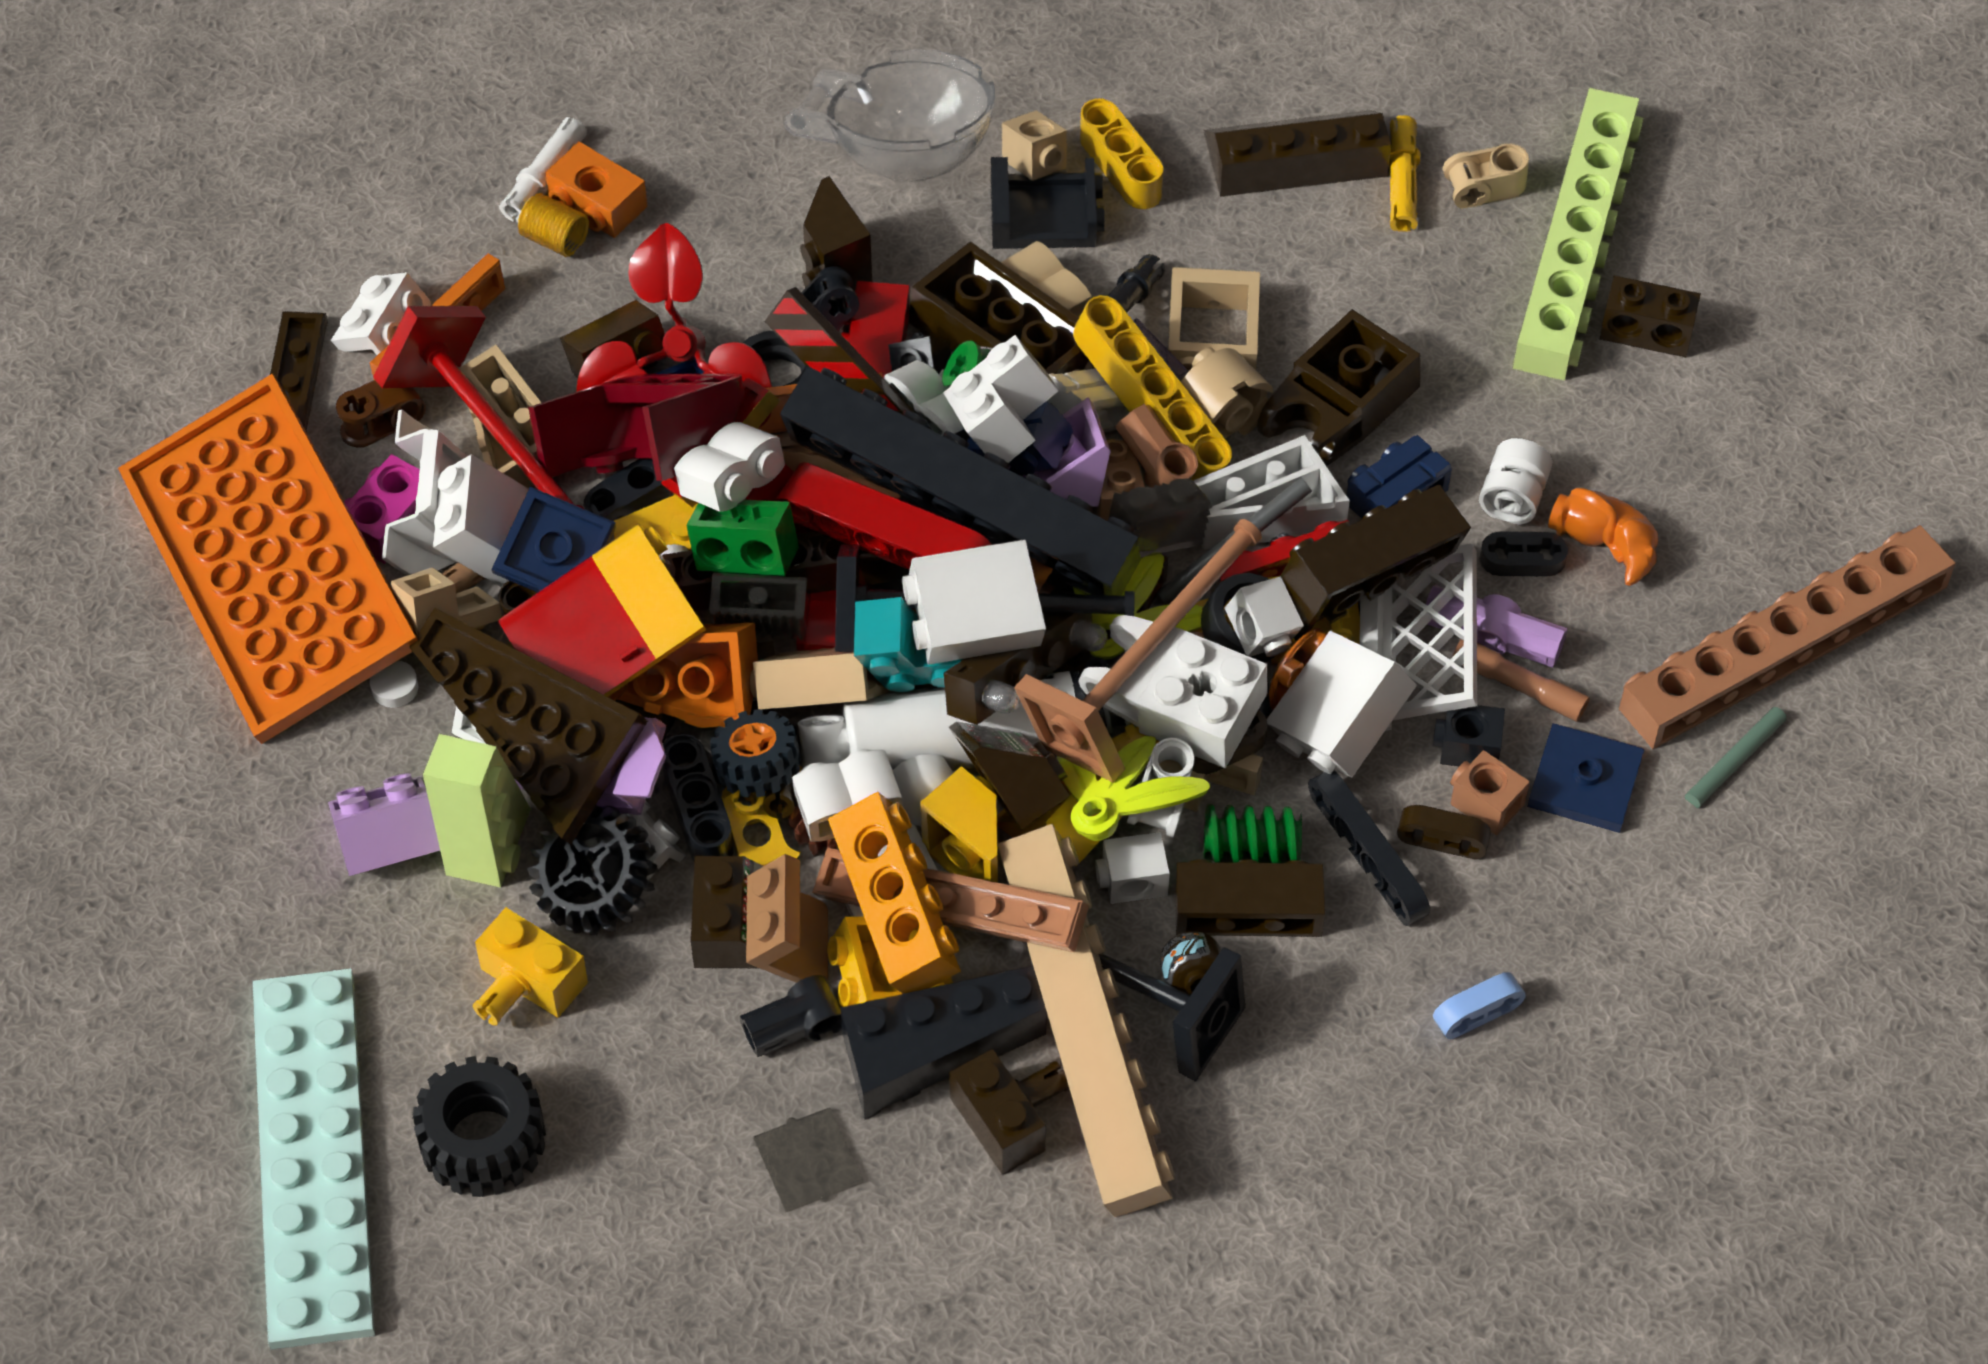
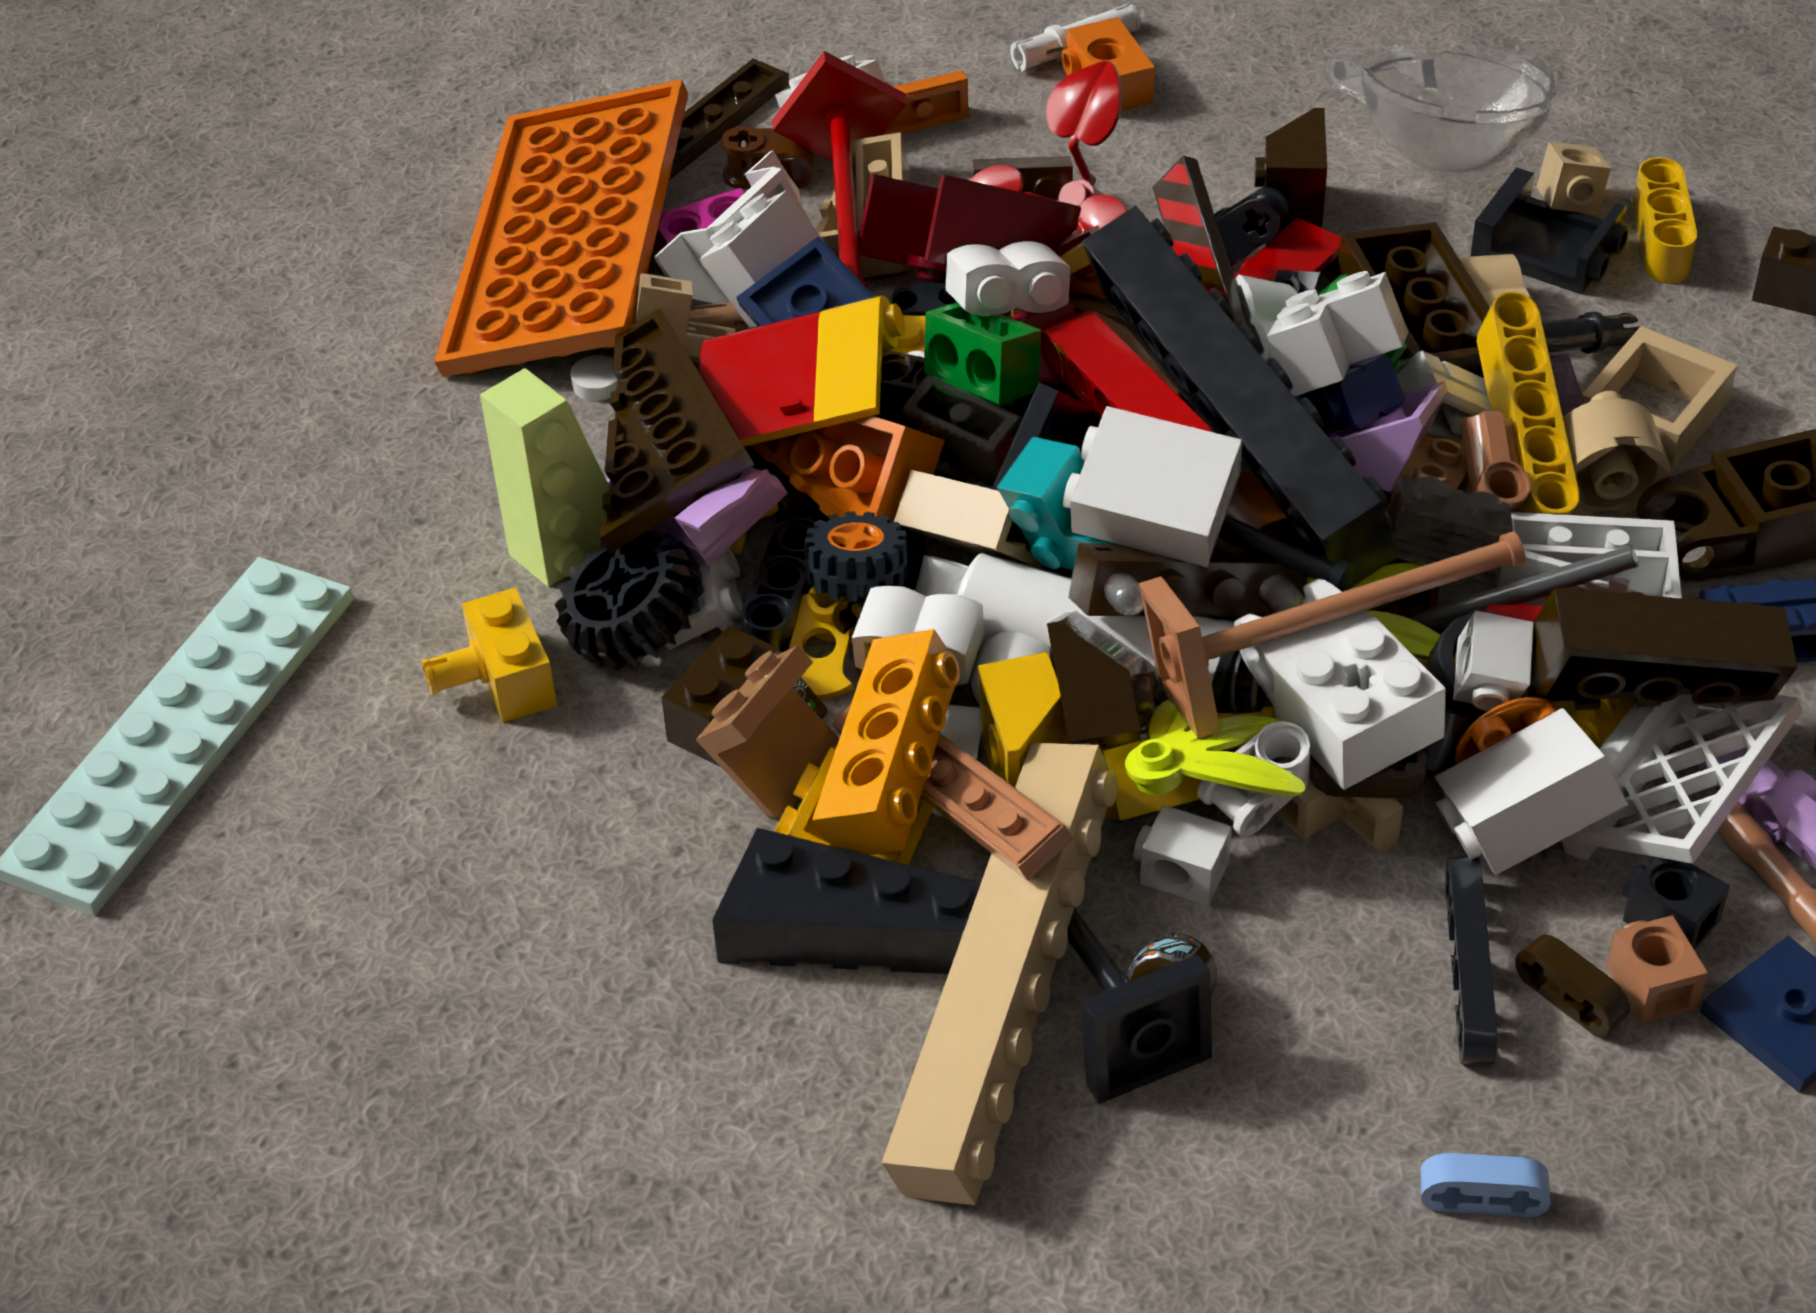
camera: 35 degrees right, 10 degrees down
lavender slope [328,773,440,876] -> none
black tyre [413,1056,546,1197] -> none
yellow piece [518,193,589,257] -> none
black piece [740,975,842,1057] -> none
clear smoke piece [753,1107,863,1213] -> none
dark brown brick [950,1049,1070,1175] -> none
dark brown brick [1175,859,1325,937] -> none
green piece [1203,804,1302,863] -> none

